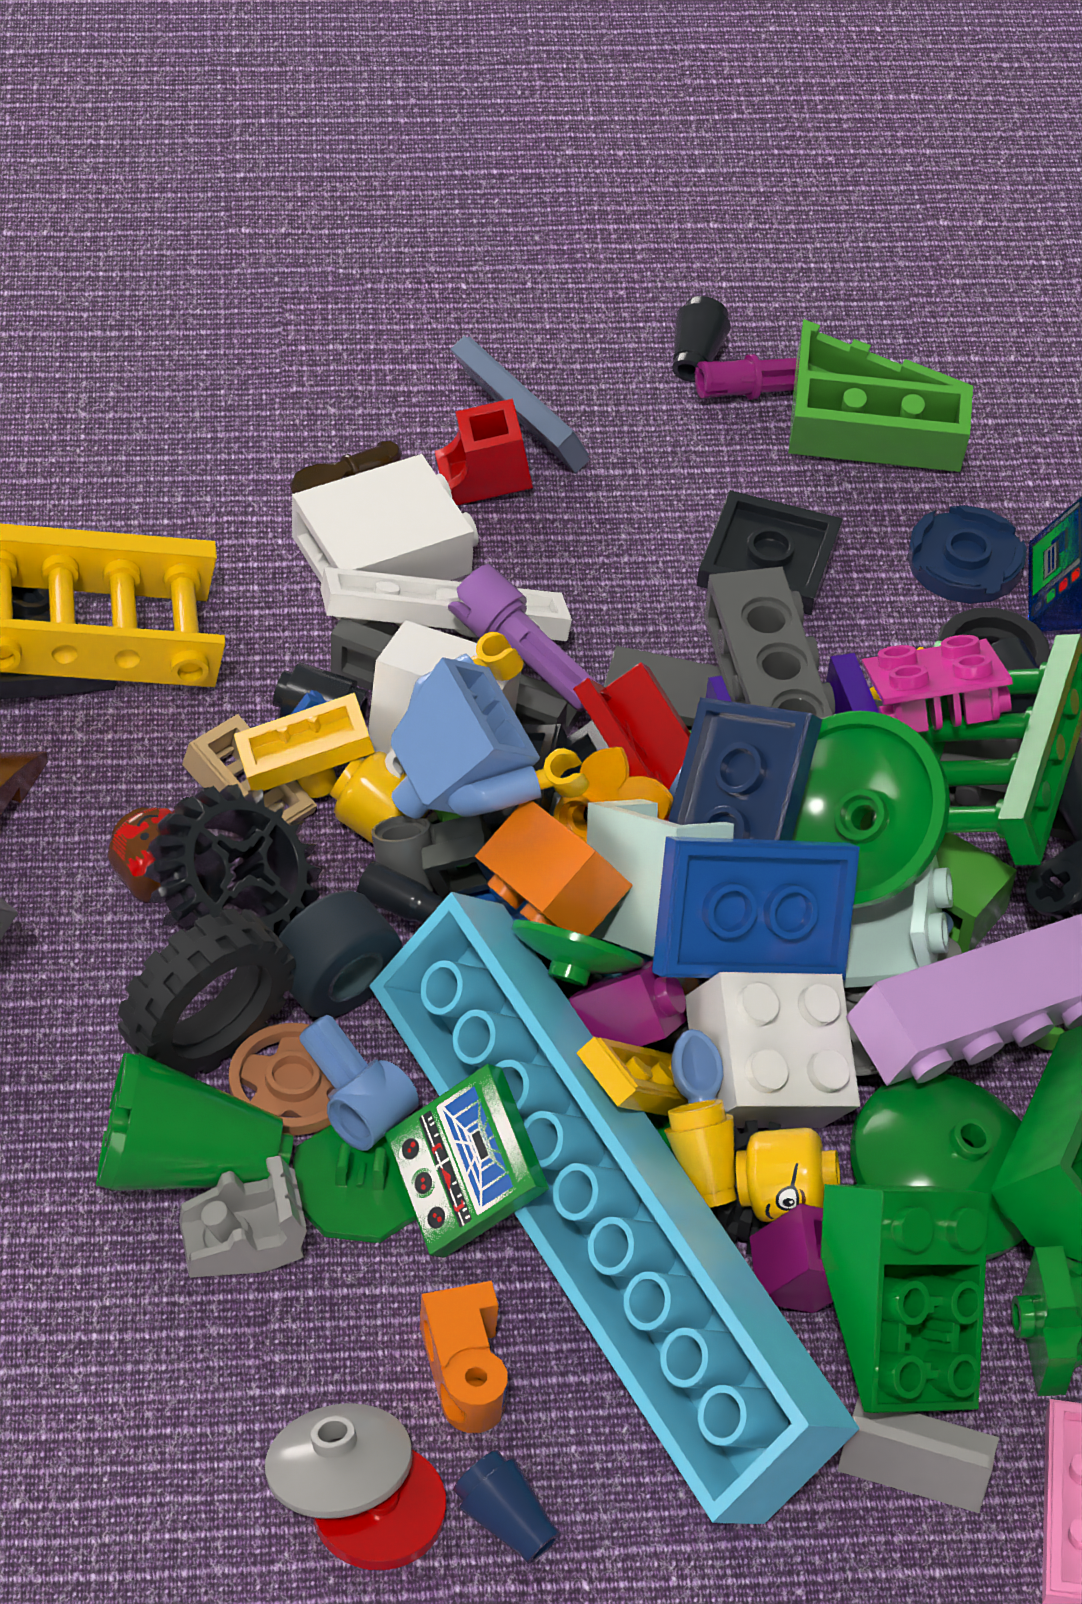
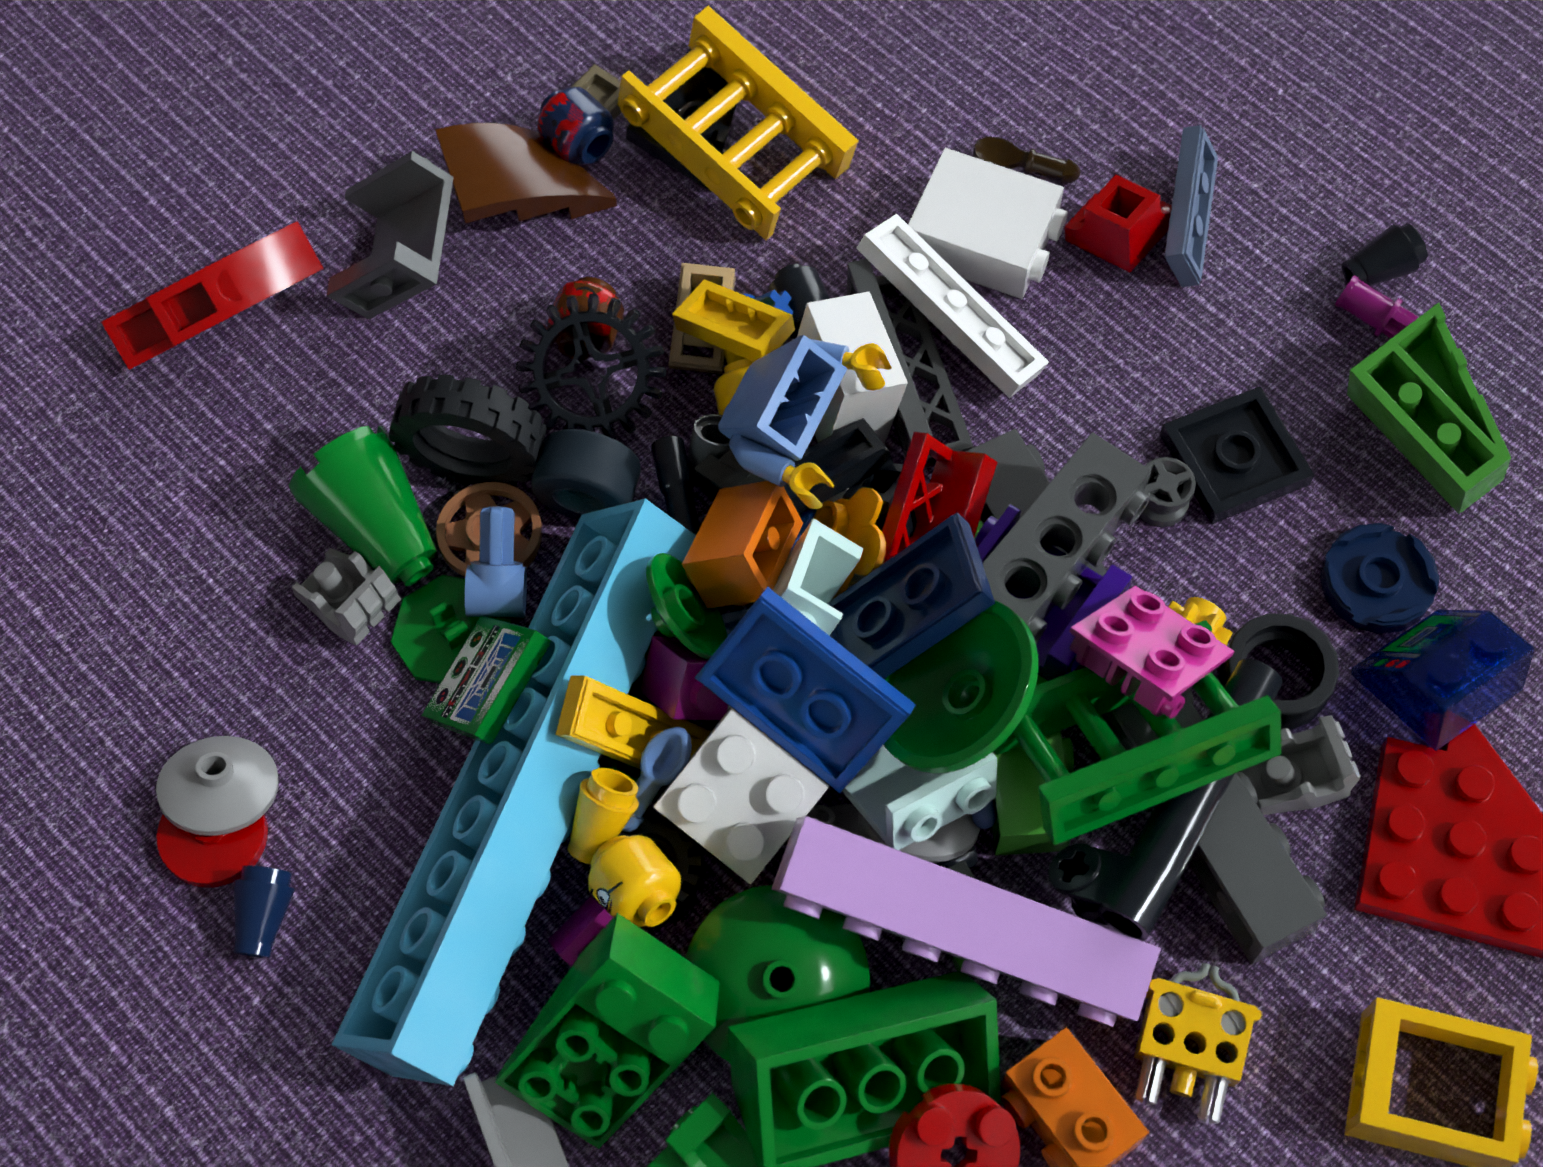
camera: 55 degrees right, 15 degrees up
orange leg [419,1280,508,1433] -> none
medium lavender piece [448,564,598,712] -> none

